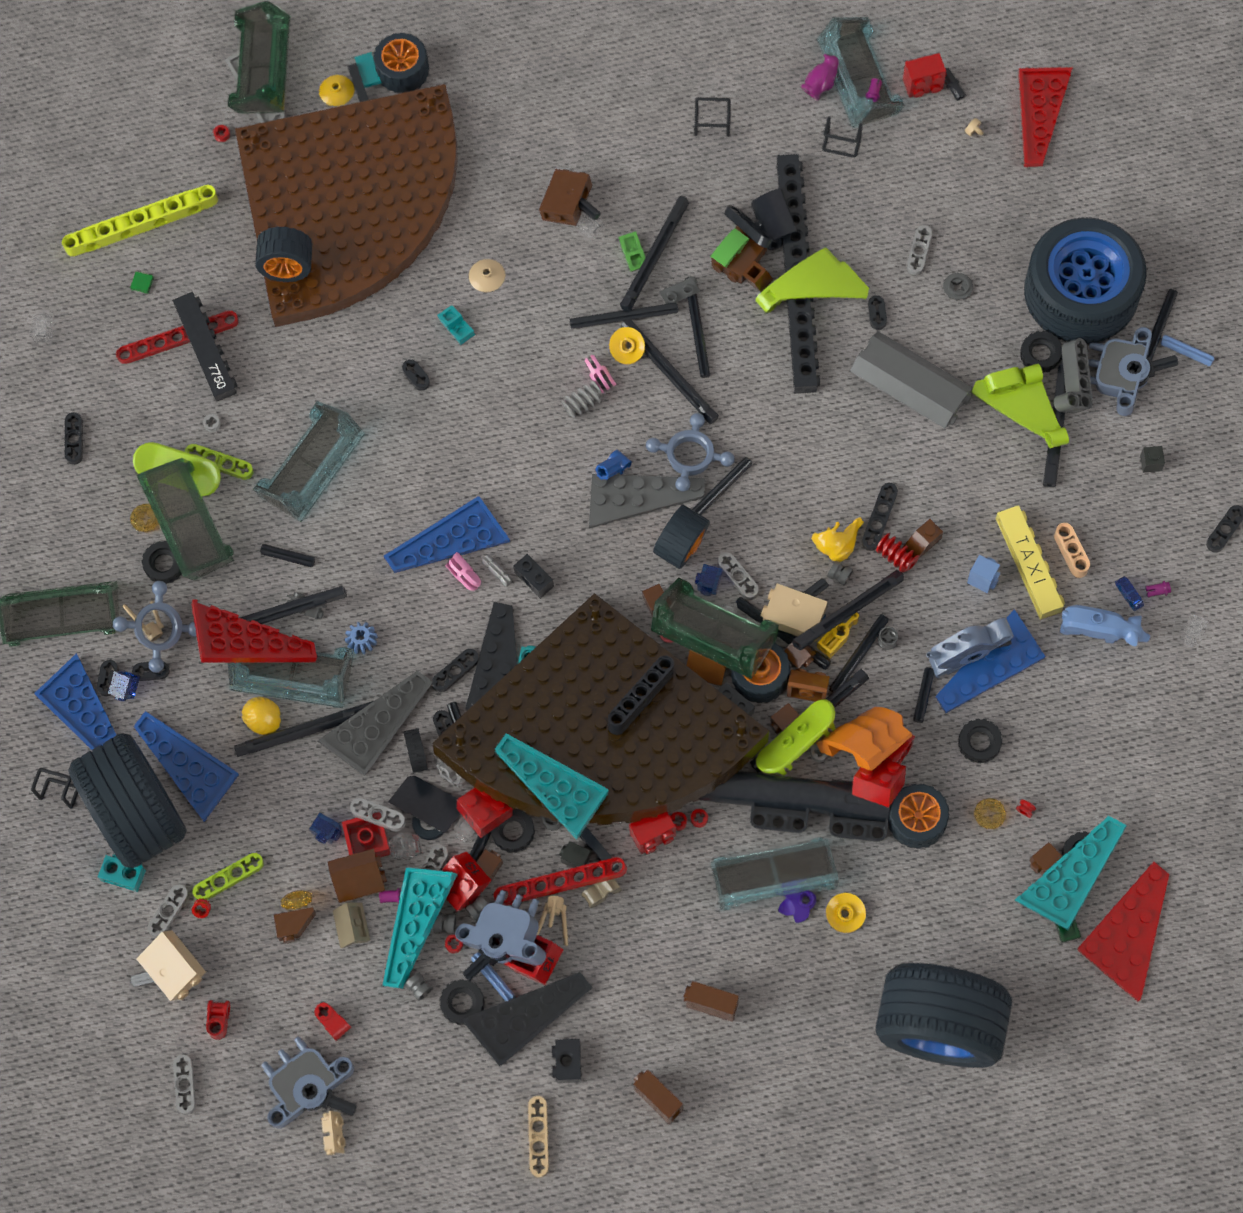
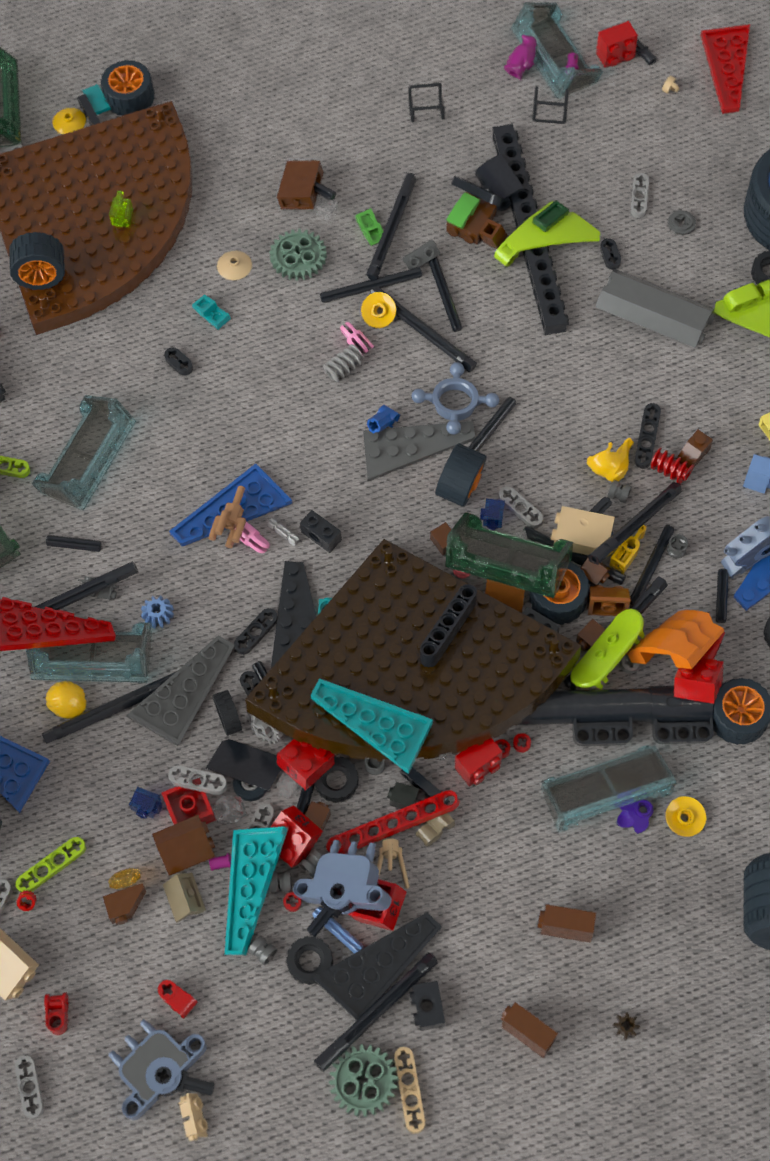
camera: 10 degrees left, 5 degrees down
none -> clear neon green brick [109,191,133,227]
none -> medium nougat plant [208,486,246,548]
none -> sand green gear [270,228,327,281]
none -> black piece [313,952,438,1072]
none -> sand green gear [329,1044,399,1118]
none -> dark green tile [532,200,569,232]
none -> dark brown gear [612,1012,640,1041]

